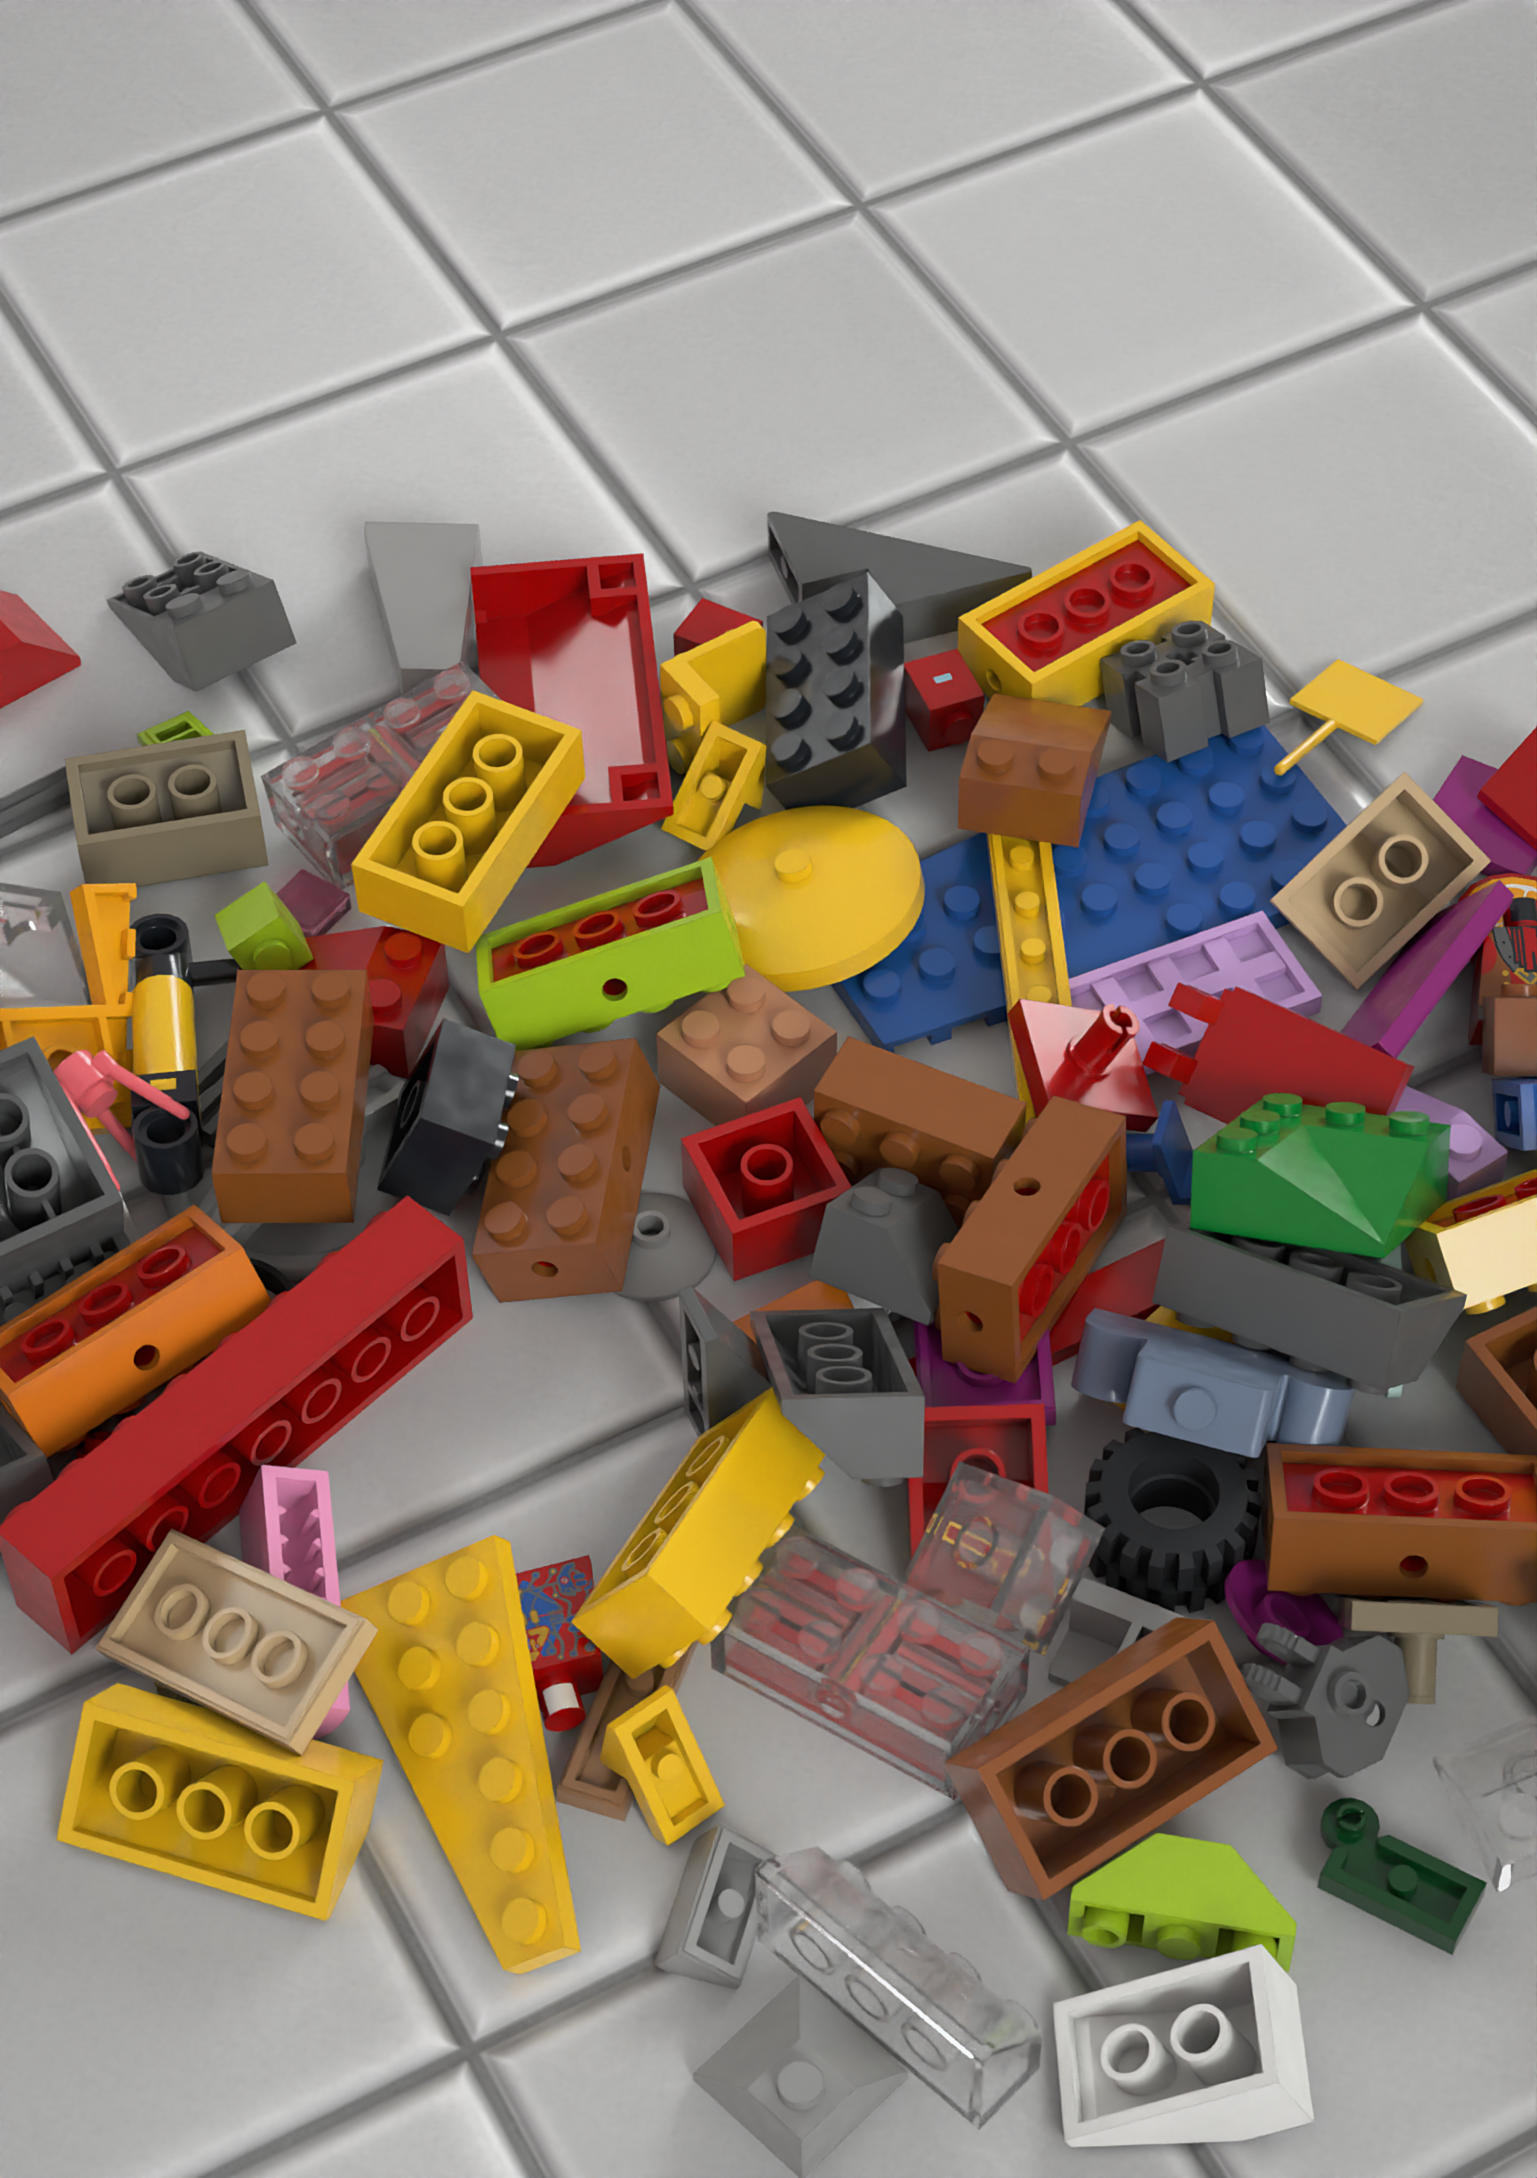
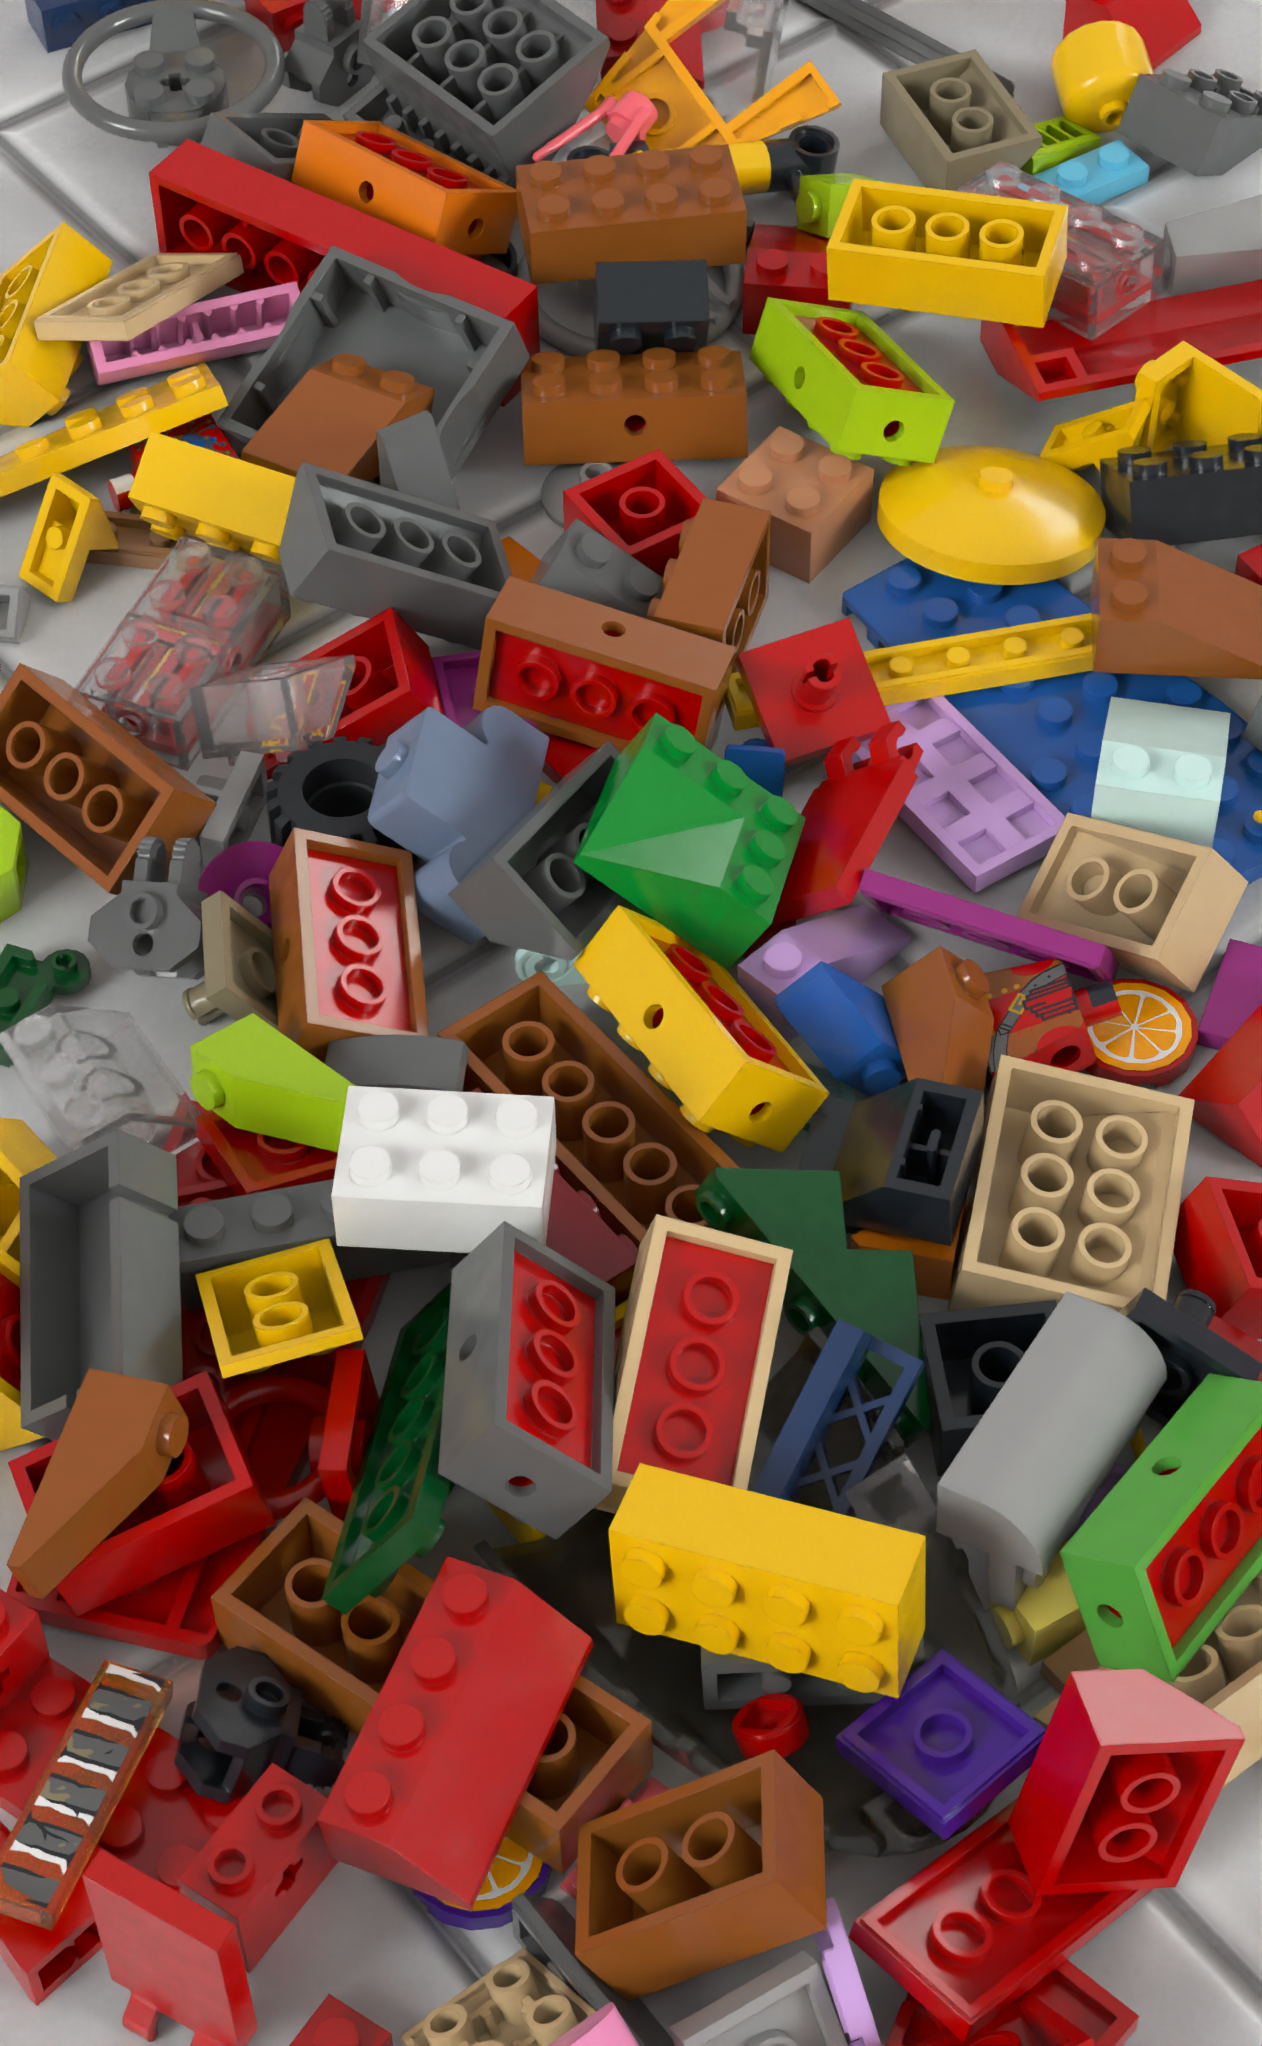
camera: 80 degrees right, 0 degrees up
none -> dark grey tile [216,245,531,486]
none -> dark orange slope [240,353,435,482]
none -> medium azure plate [1004,139,1150,214]
none -> yellow head [1051,20,1154,133]
none -> light aqua slope [1091,697,1231,848]

